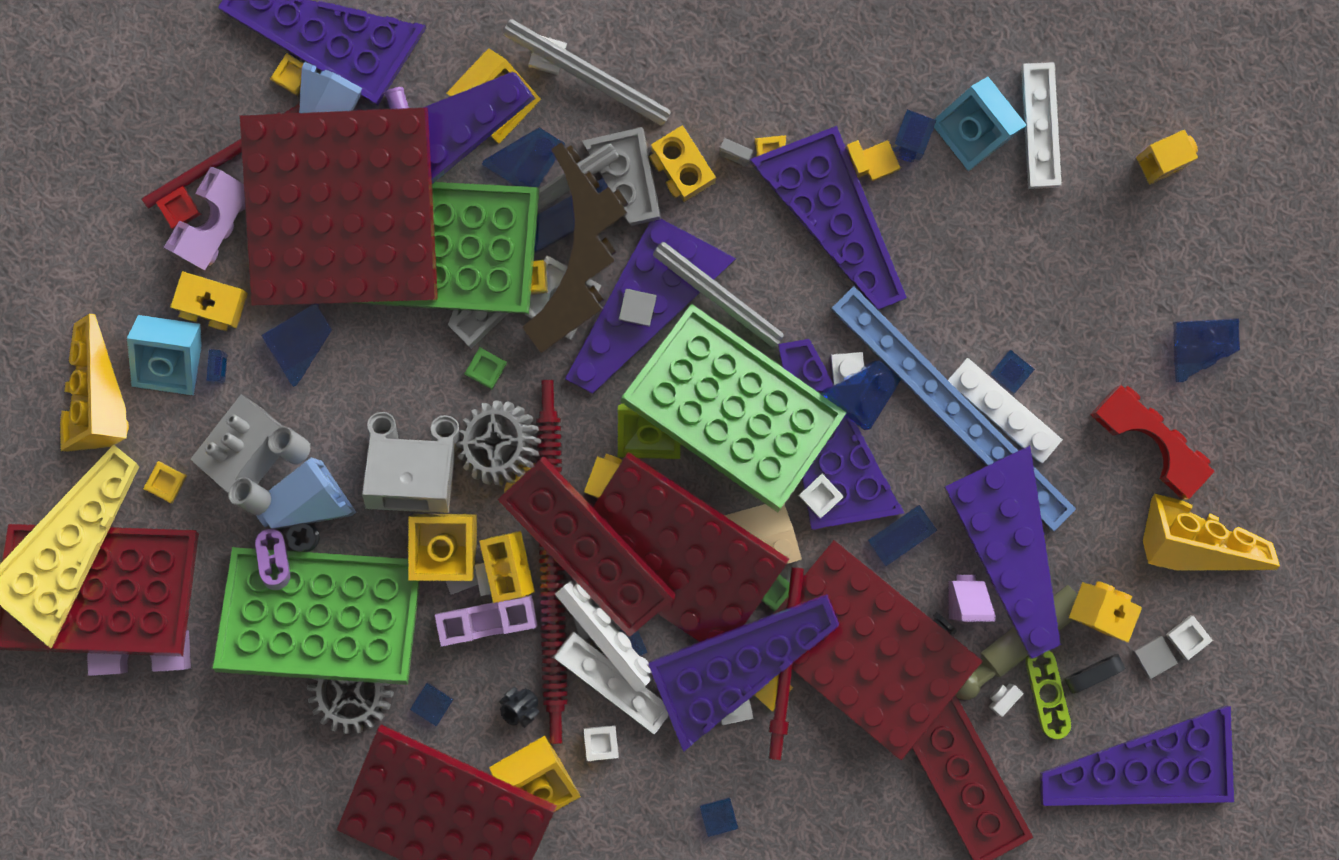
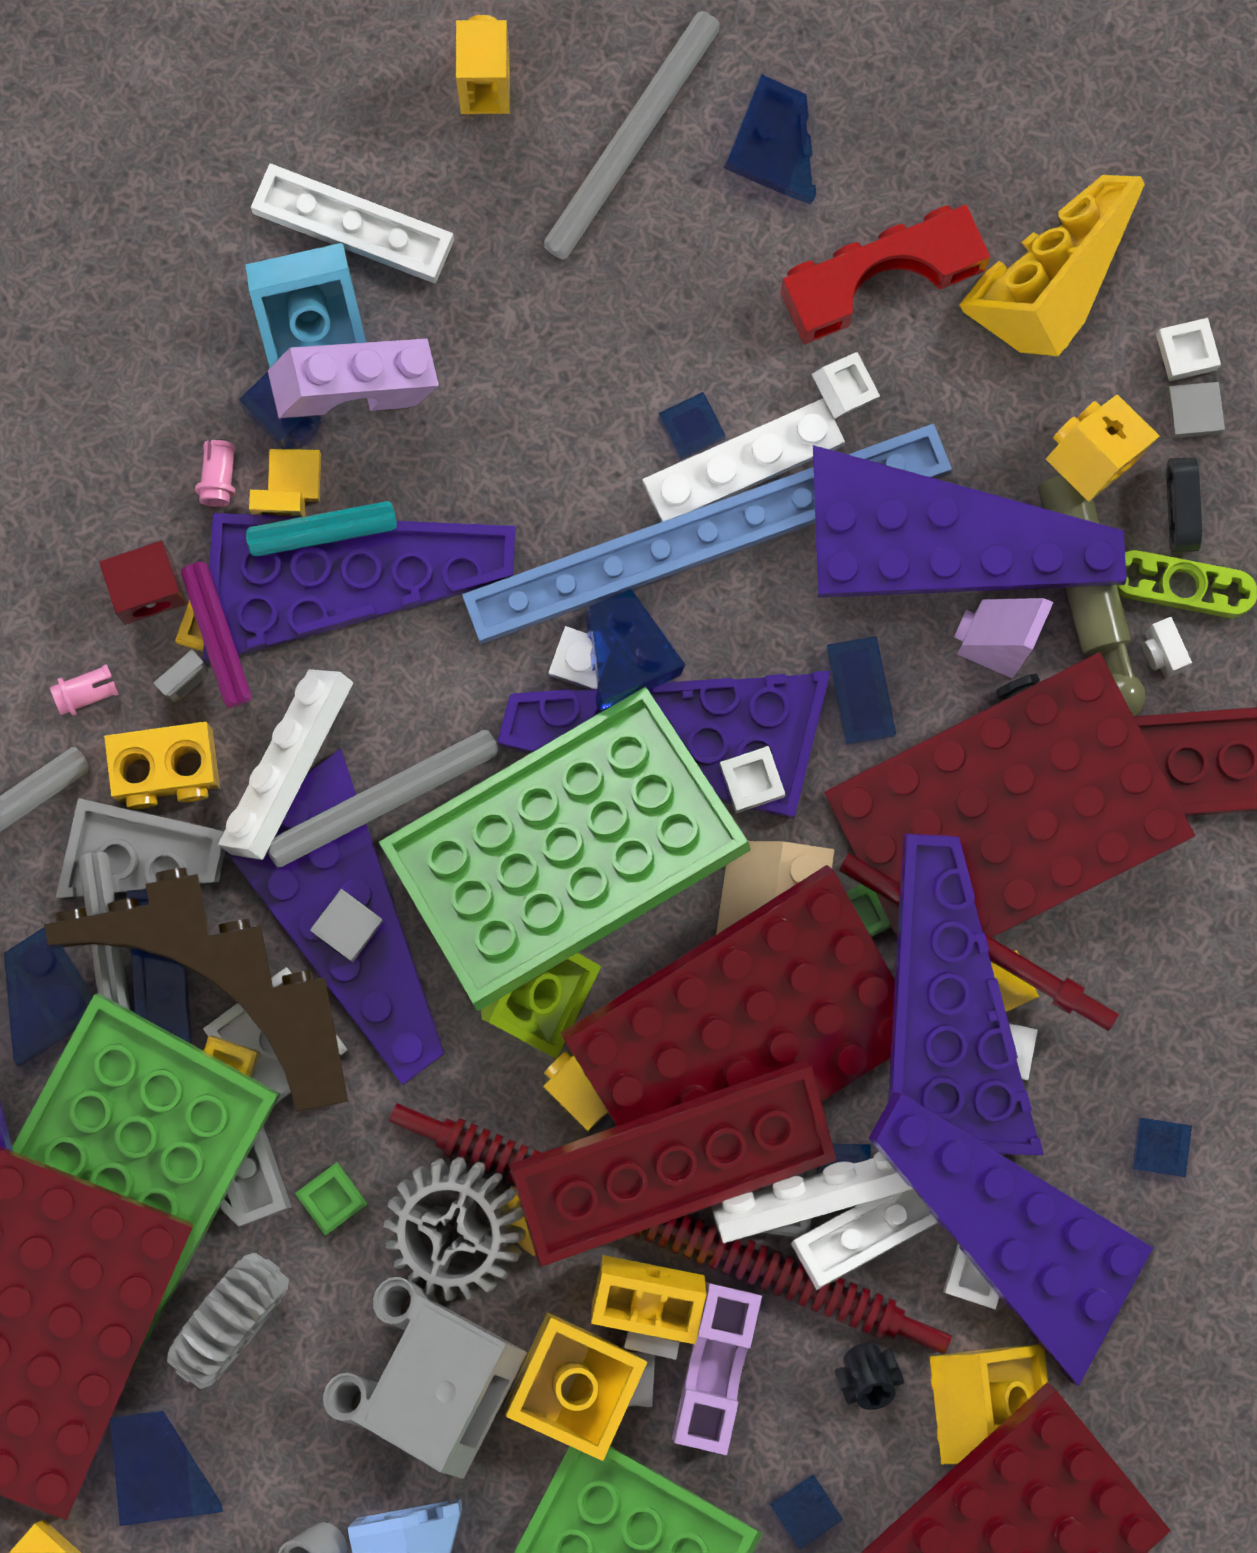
camera: 65 degrees left, 5 degrees down
none -> bright pink pin [50,664,119,716]
none -> dark red piece [99,540,187,625]
none -> light grey gear [167,1253,289,1389]
none -> magenta axle [181,562,252,708]
none -> bright pink pin [195,440,236,507]
none -> white plate [218,669,353,860]
none -> teal axle [246,501,397,556]
none -> lavender arch [268,339,439,418]
none -> light grey axle [544,11,720,259]
none -> white plate [811,352,880,419]
none -> dark purple wing [869,1092,1153,1386]

